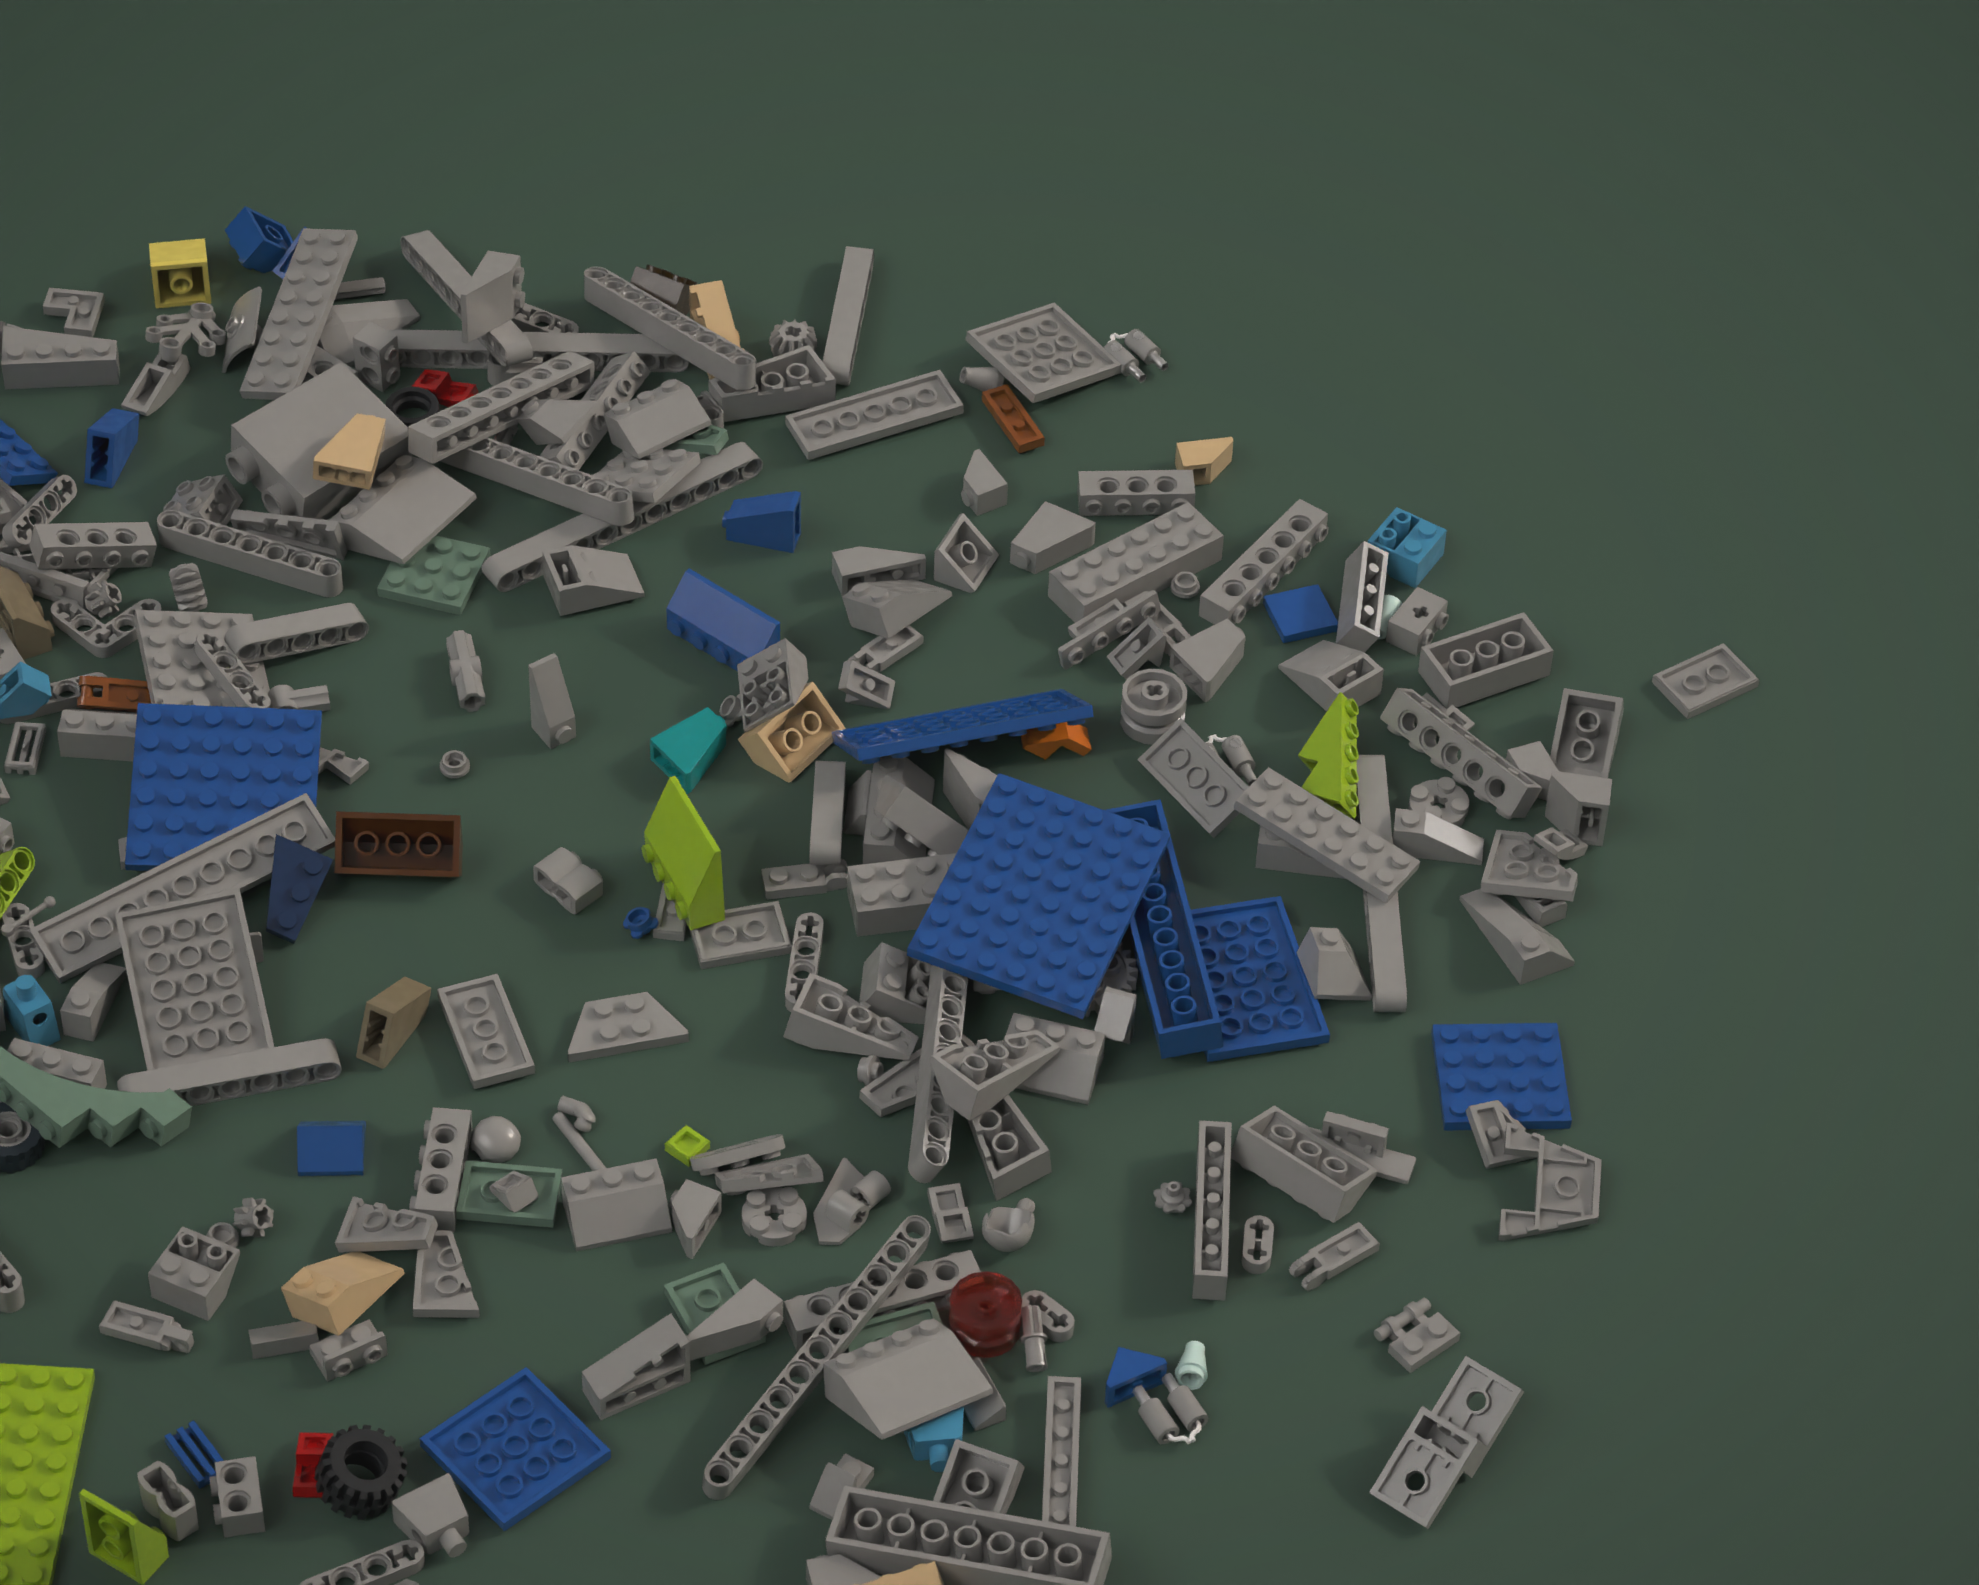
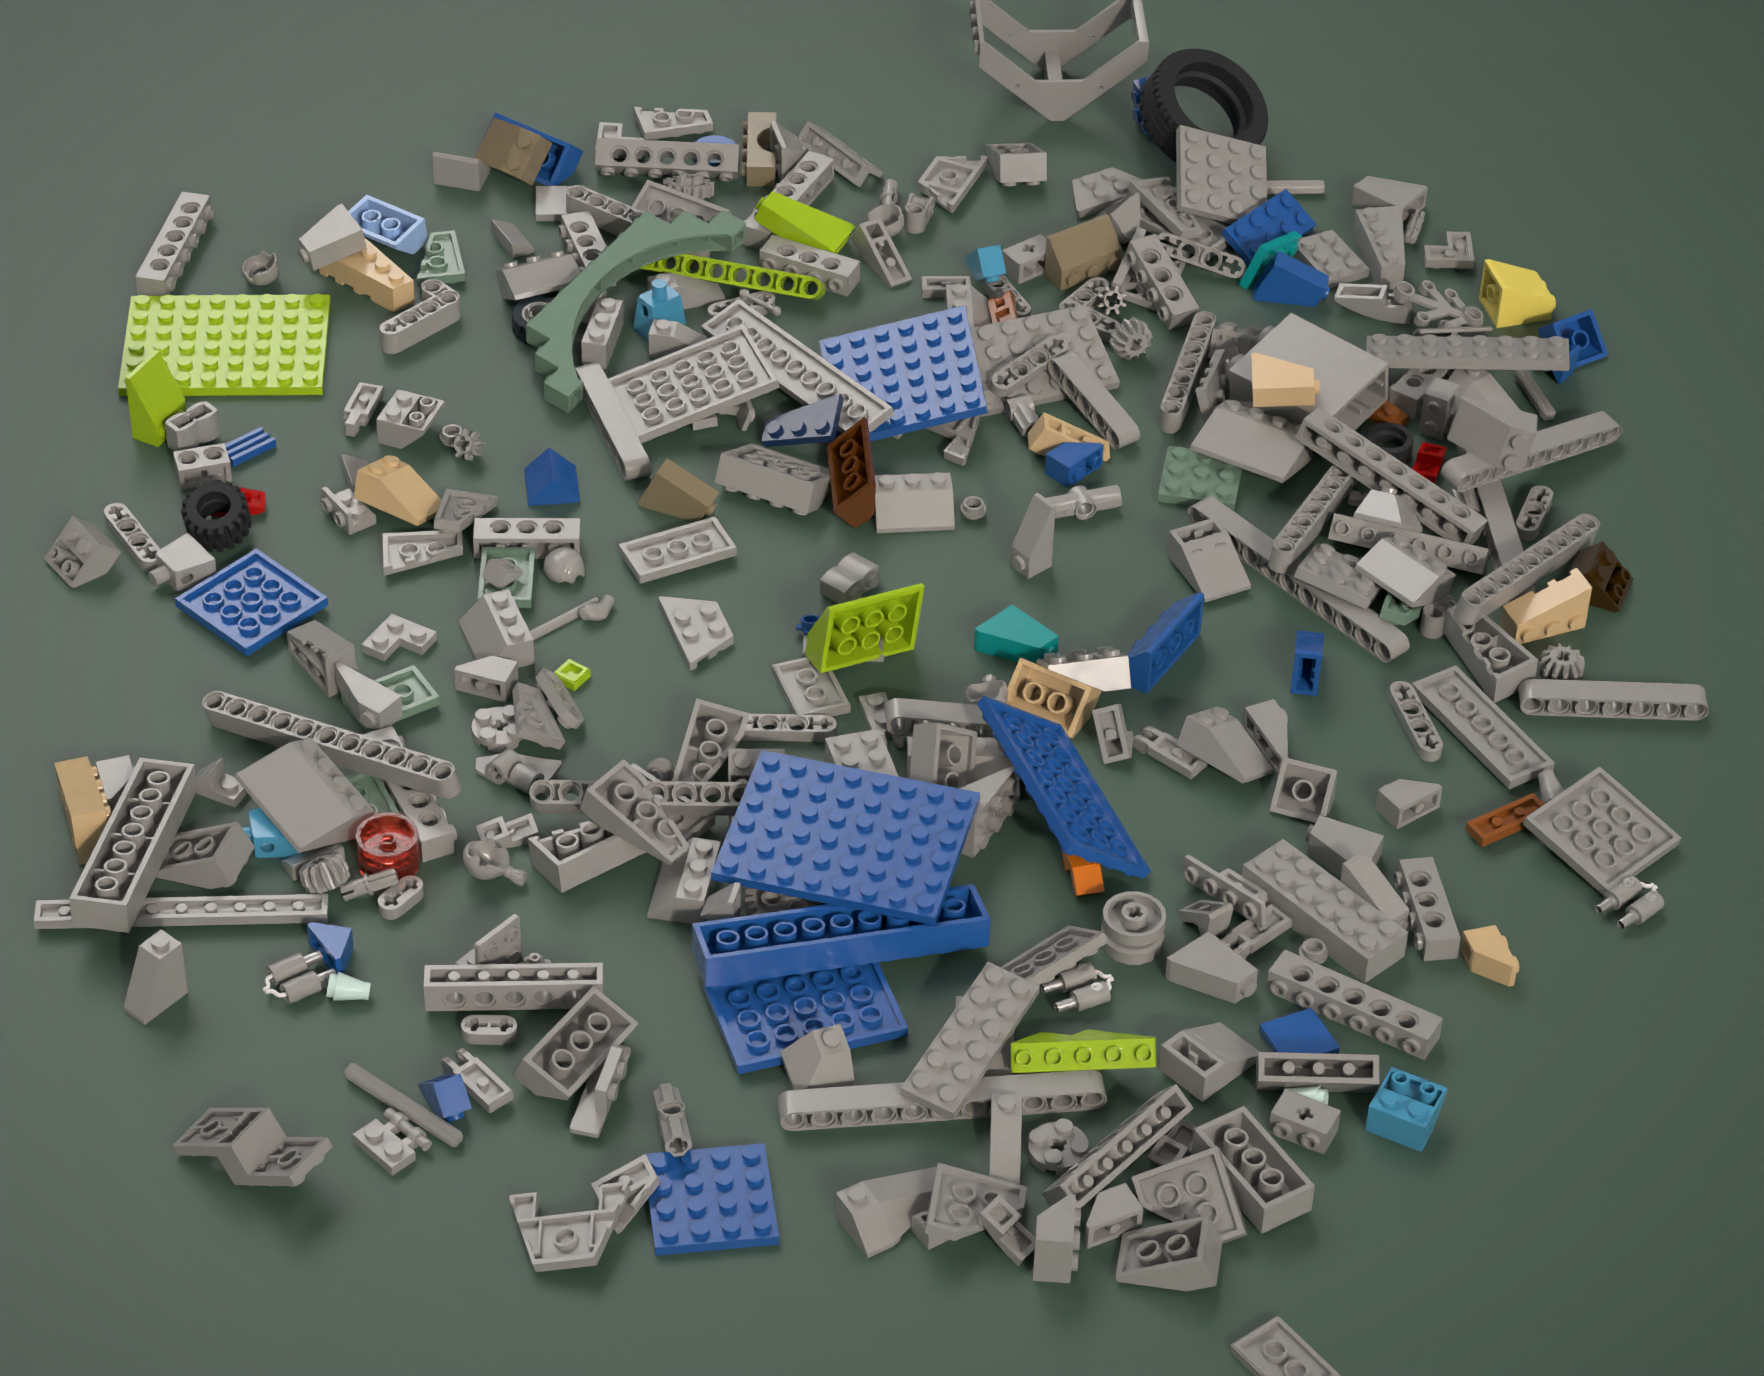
camera: 85 degrees right, 5 degrees down
none -> light grey slope [124,930,188,1025]
none -> light grey gear [299,853,350,894]
none -> light grey axle [344,1063,463,1147]
none -> light grey plate [361,614,437,662]
none -> slope [418,1074,472,1122]
none -> light grey bracket [455,914,522,965]
none -> light grey piece [653,1083,692,1157]
none -> light grey slope [714,443,832,515]
none -> light grey slope [874,472,955,533]
none -> light grey hair [965,674,1008,705]
none -> tan slope [1028,412,1110,461]
none -> blue slope [1045,442,1104,488]
none -> light grey plate [1132,1146,1248,1244]
none -> teal wing [1239,231,1302,290]
none -> light grey plate [1295,230,1370,288]
none -> light grey slope [1340,851,1409,930]
none -> light grey beam [1388,681,1443,762]

